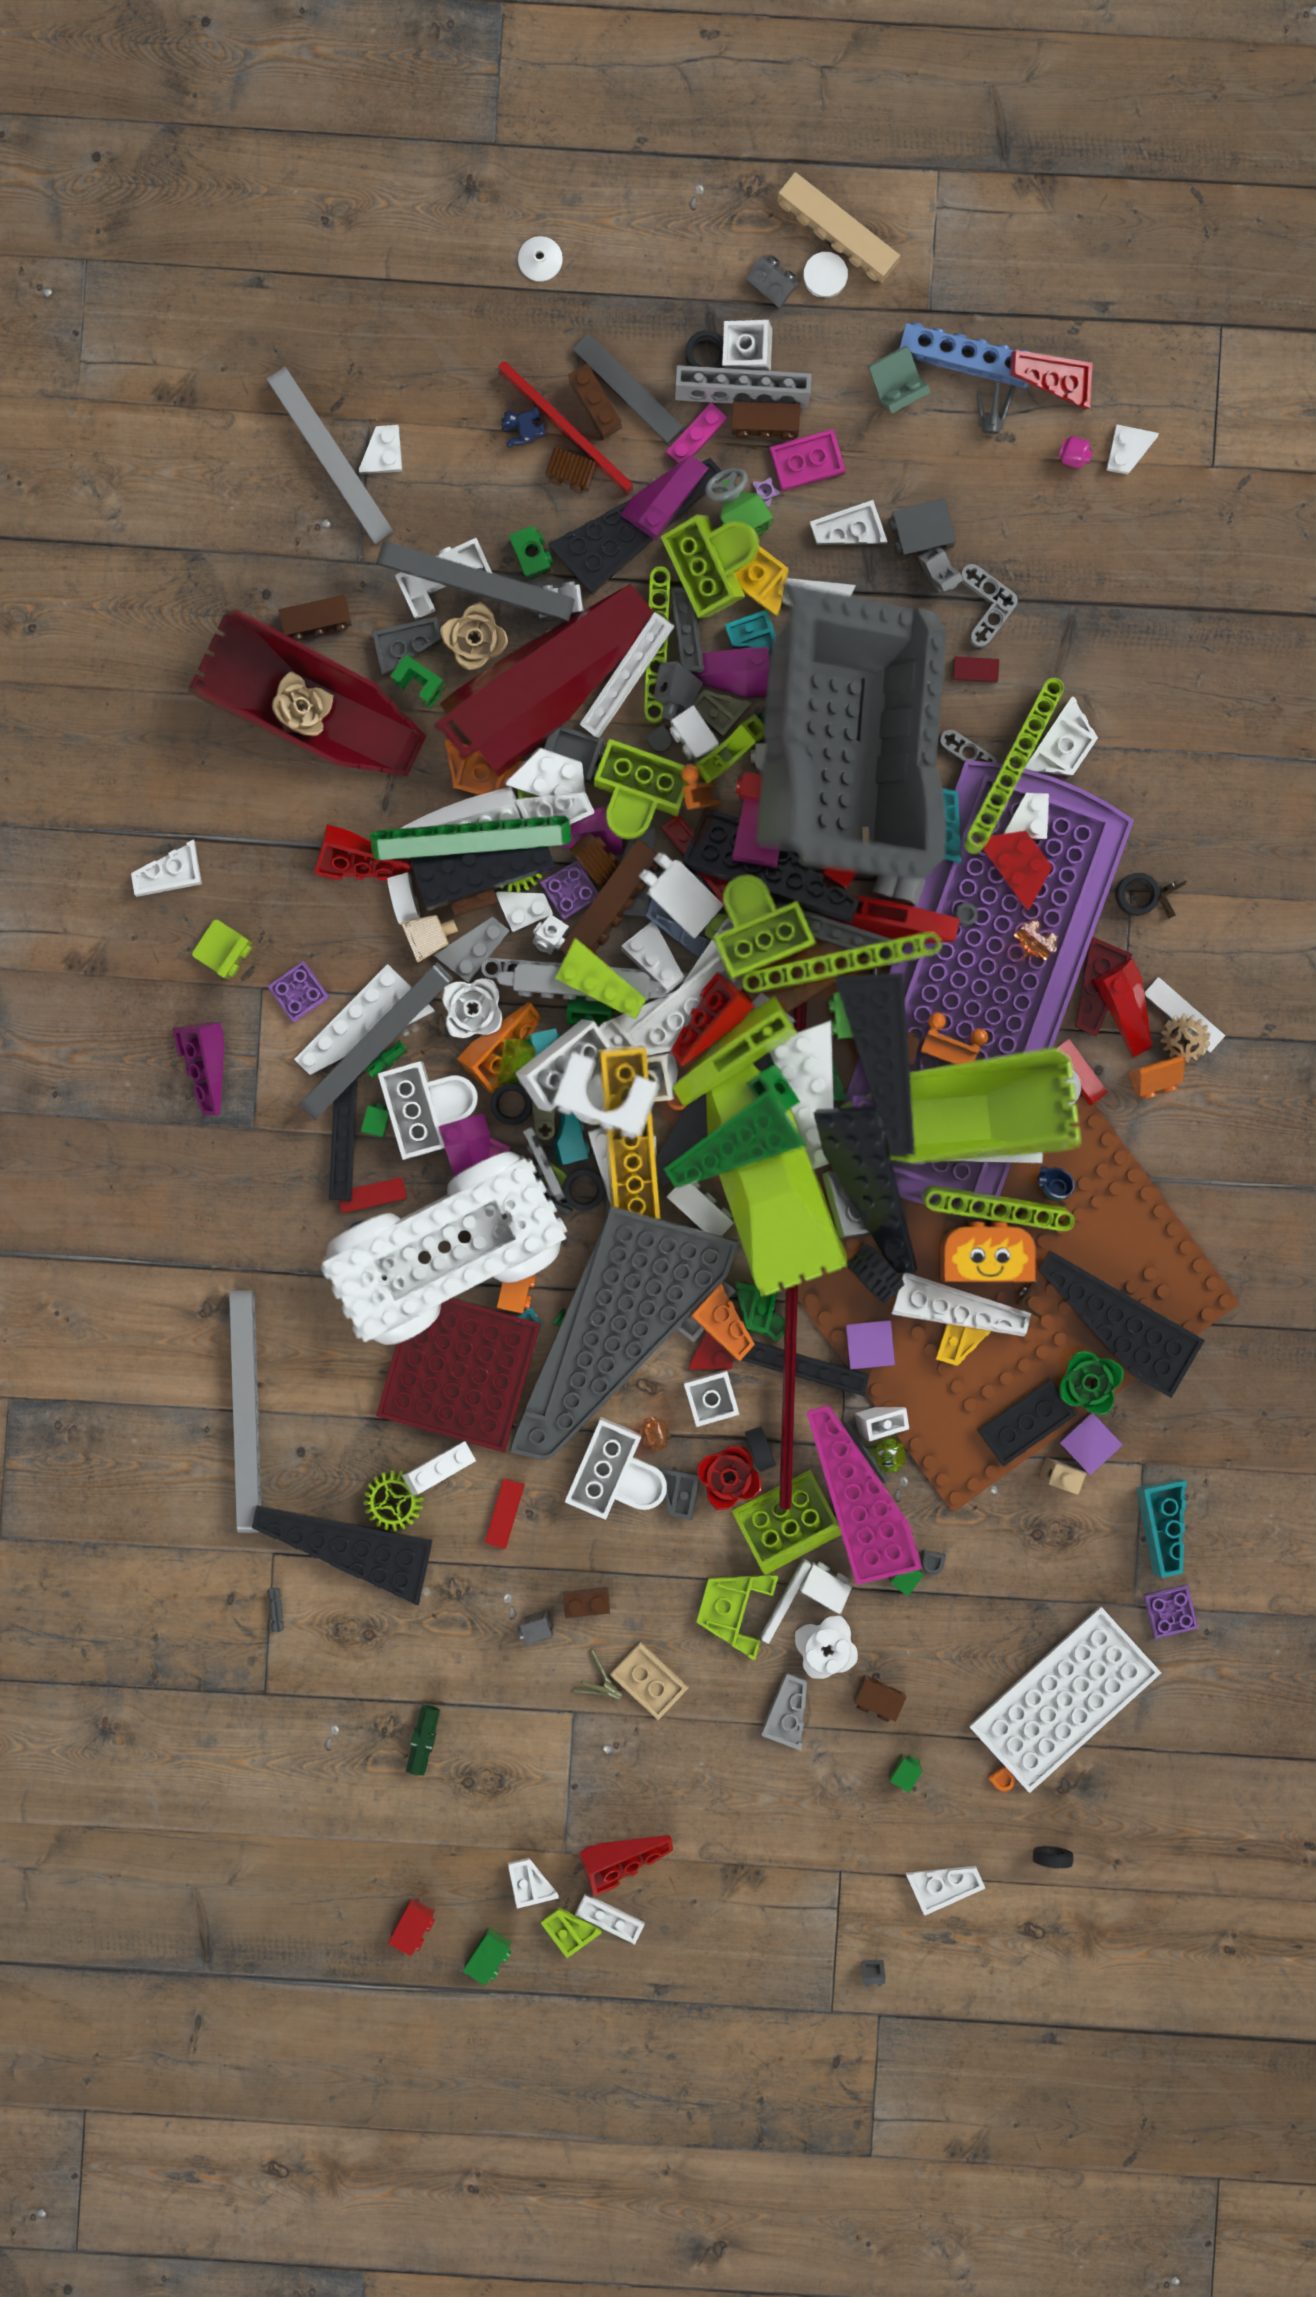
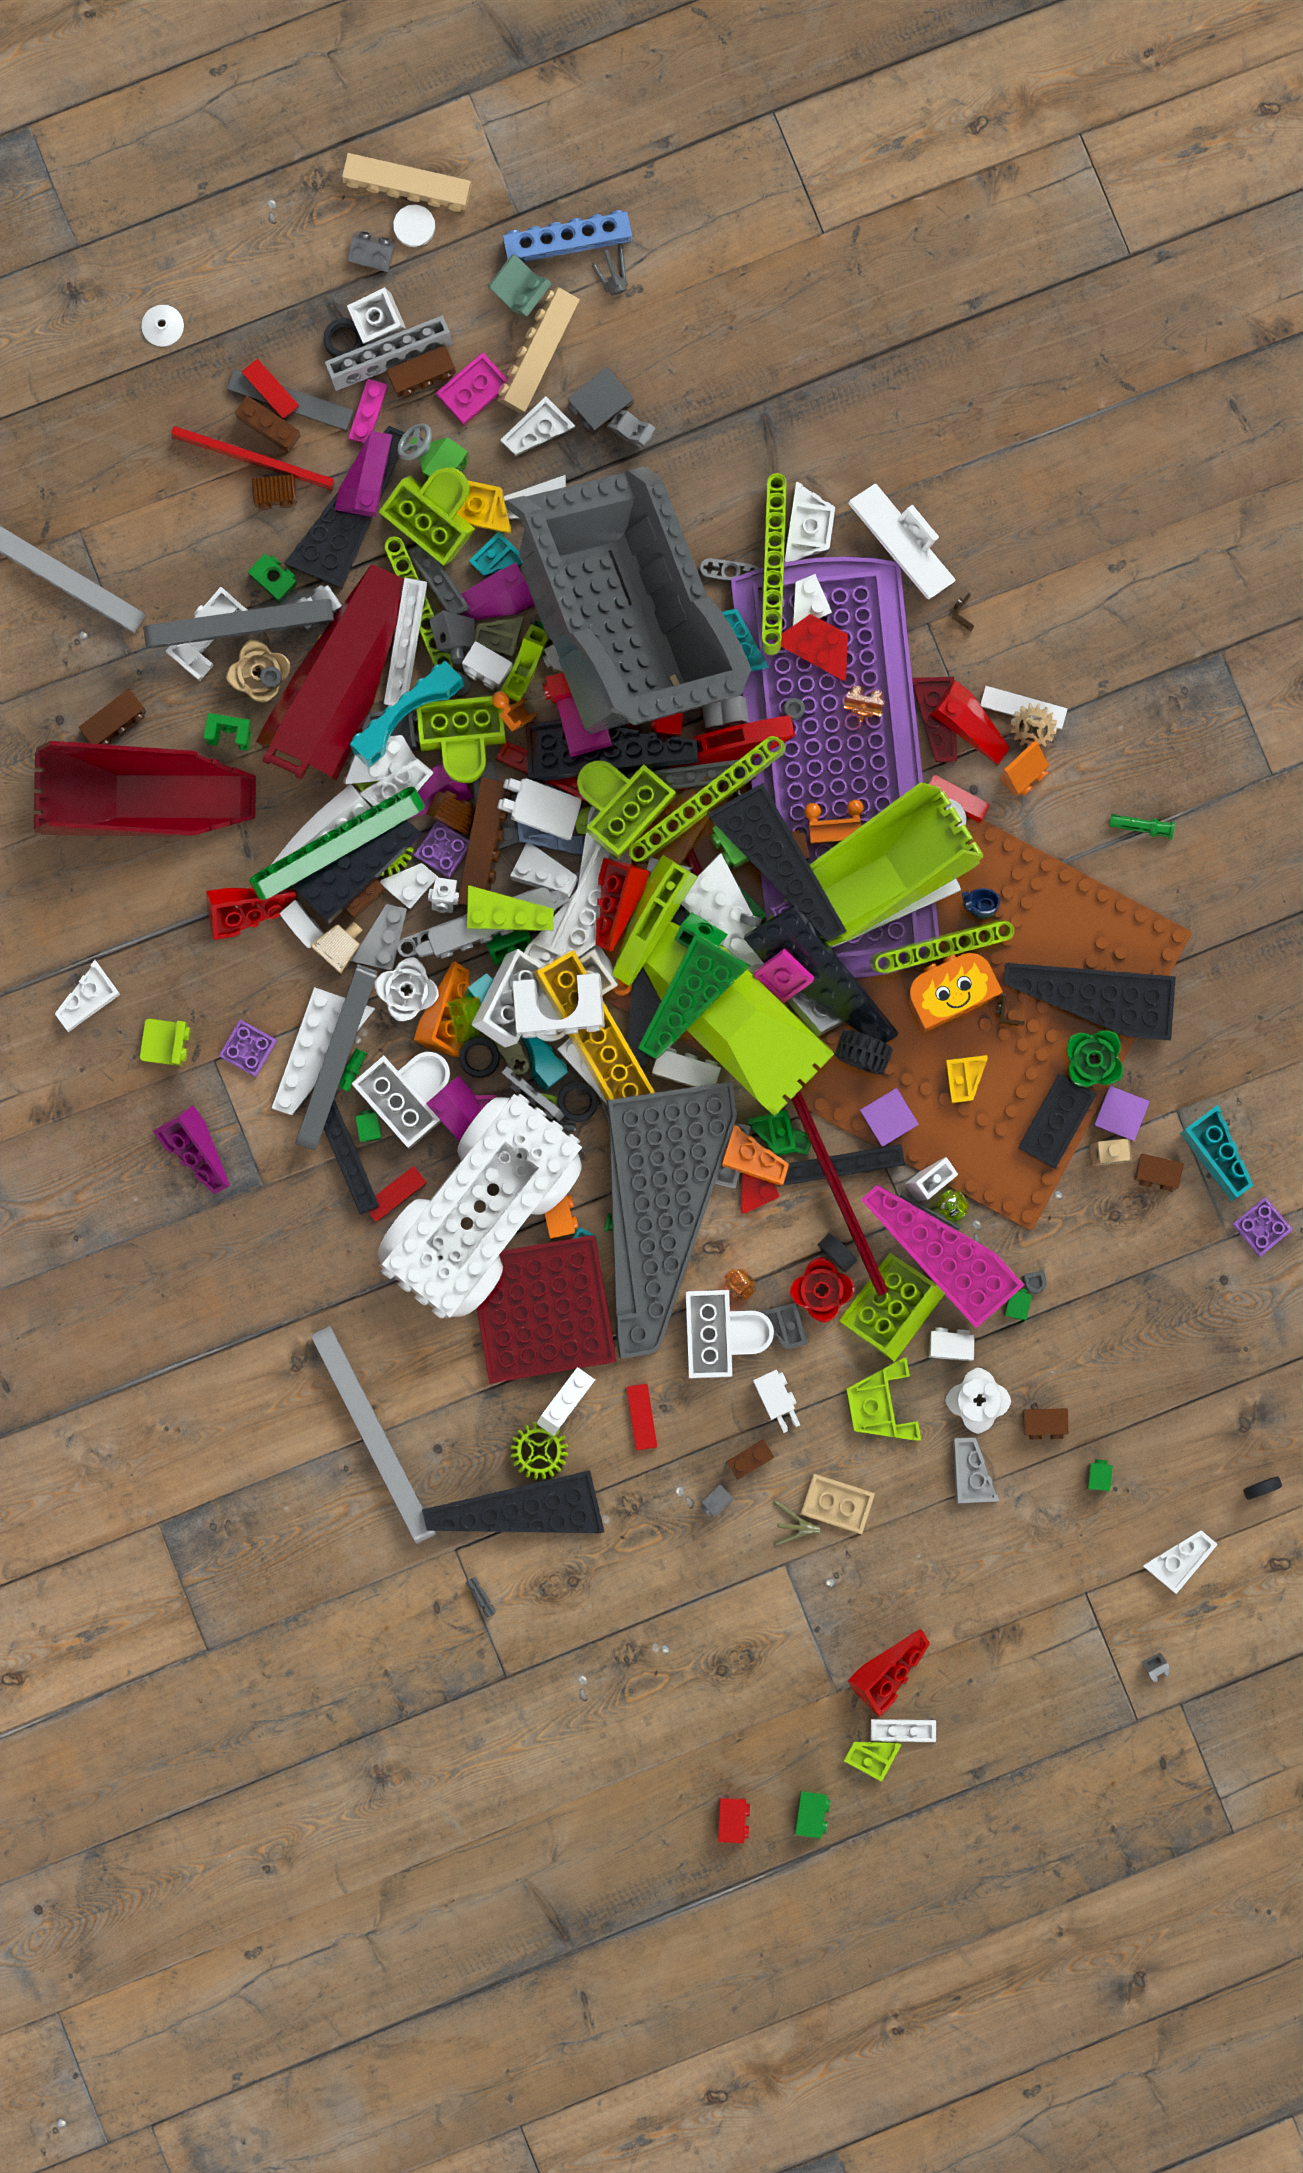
camera: 30 degrees left, 5 degrees down
tan brick [272,672,333,736] -> none
white wing [359,425,403,475] -> none
dark grey wing [372,617,443,676] -> none
dark green piece [406,1705,441,1776] -> none
orange wing [445,739,524,795] -> none
dark blue animal [501,406,546,448] -> none
white wing [507,1858,559,1909] -> none
white brick [684,1369,740,1427] -> none
lavender plate [753,477,780,507] -> none
white tile [761,1559,812,1644] -> none
white wing [892,1273,1031,1336] -> none
dark red tile [953,656,999,683] -> none
light grey beam [961,564,1018,648] -> none
white plate [969,1606,1161,1793] -> none
orange tile [988,1764,1015,1792] -> none
wing [1010,350,1093,410] -> none
dark pink head [1058,436,1093,469] -> none
white wing [1106,425,1159,475] -> none
black tyre [1115,873,1160,916] -> none
none -> red tile [242,358,300,420]
none -> dark grey tile [260,666,282,689]
none -> teal arch [350,661,464,768]
none -> tan brick [497,287,580,413]
none -> dark grey tile [739,913,762,927]
none -> dark pink plate [753,949,814,1003]
none -> white hinge [753,1370,800,1433]
none -> white bracket [848,484,955,600]
none -> green pin [1109,814,1175,840]
none -> reddish brown brick [1135,1153,1184,1192]

